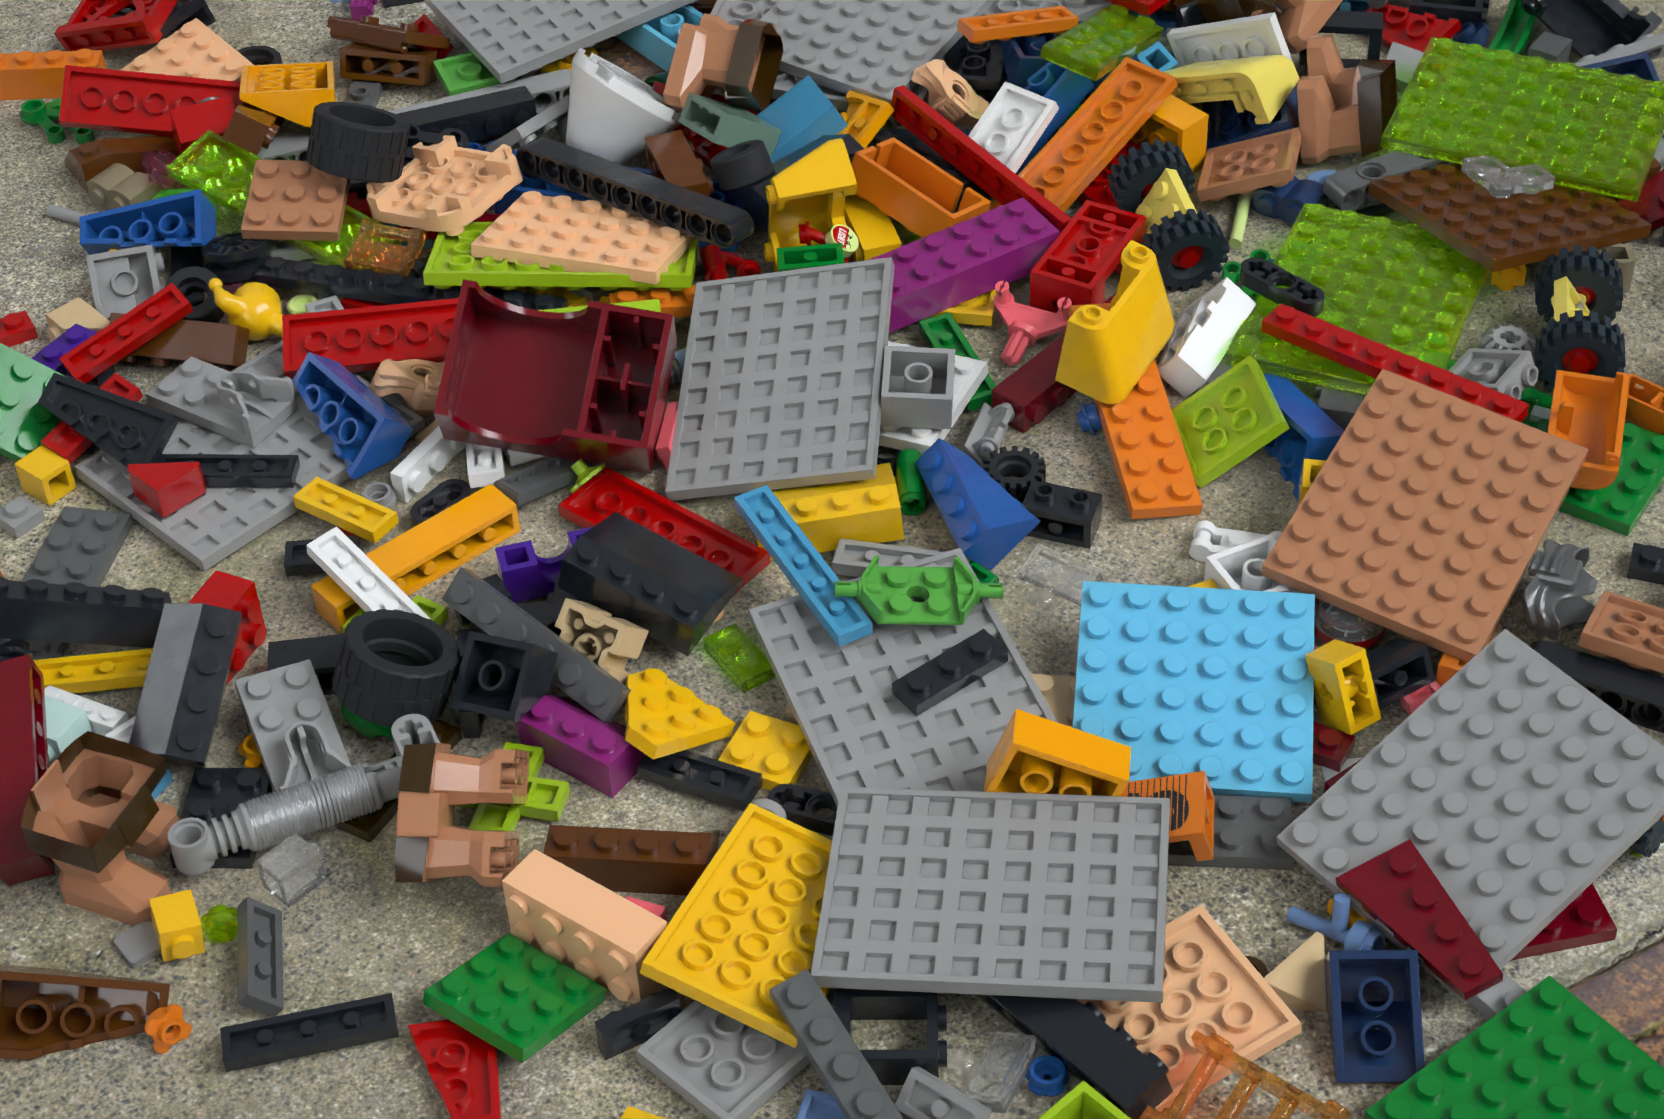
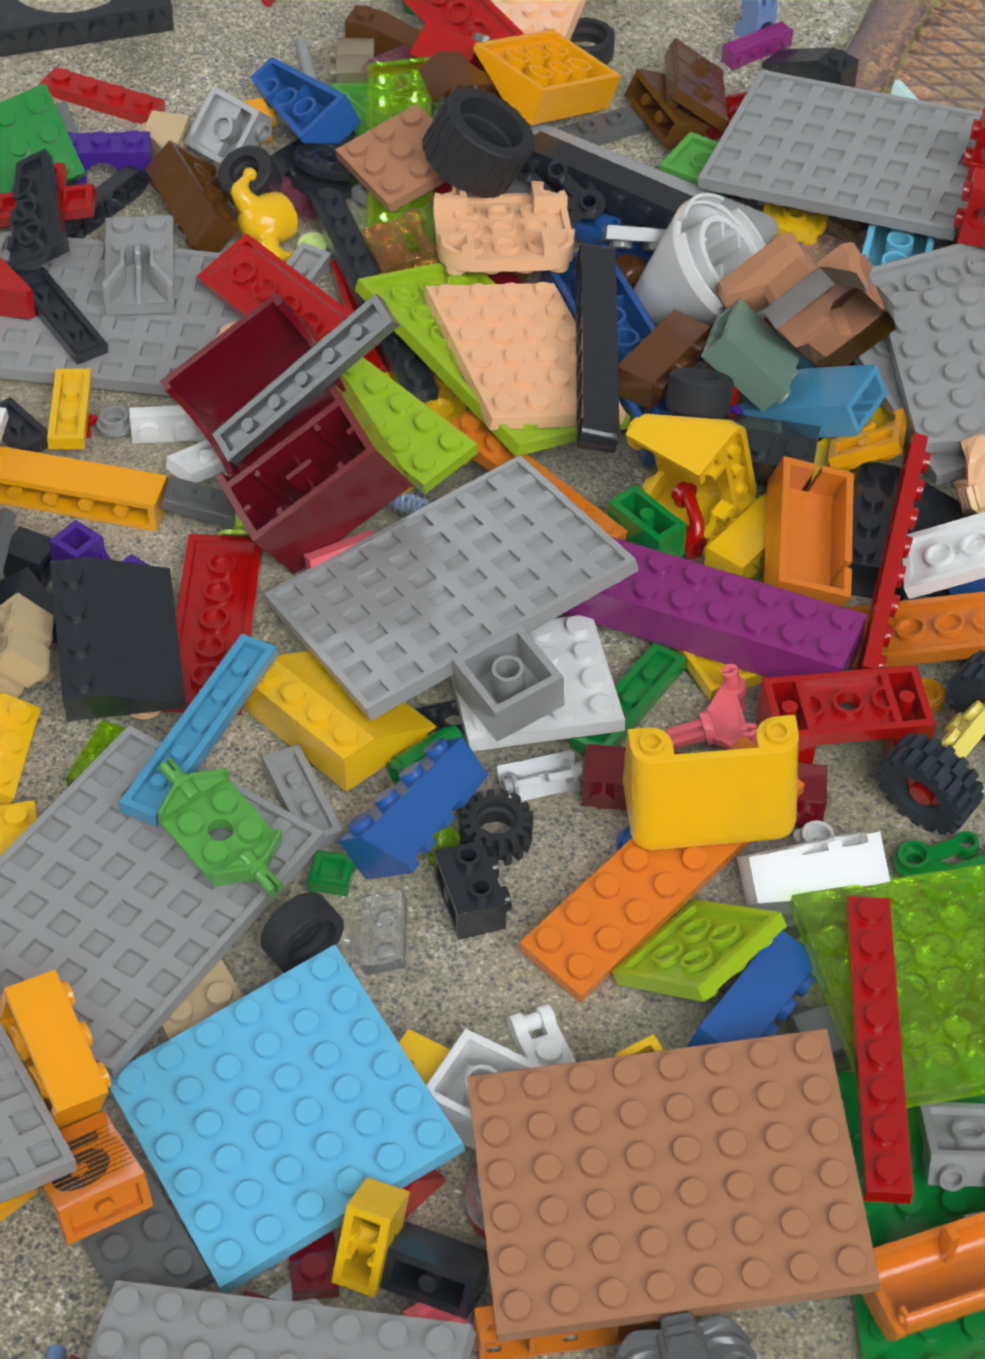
camera: 50 degrees right, 5 degrees up
red plate [59,283,194,383] -> none
blue wedge [292,352,415,479] -> none
black plate [410,479,471,527] -> none
red plant [700,245,761,281] -> none
tile [825,224,859,258] -> none
black plate [892,629,1008,717] -> none
black beam [1240,257,1325,317] -> none
none -> plate [212,294,400,465]
none -> black tyre [260,892,344,973]

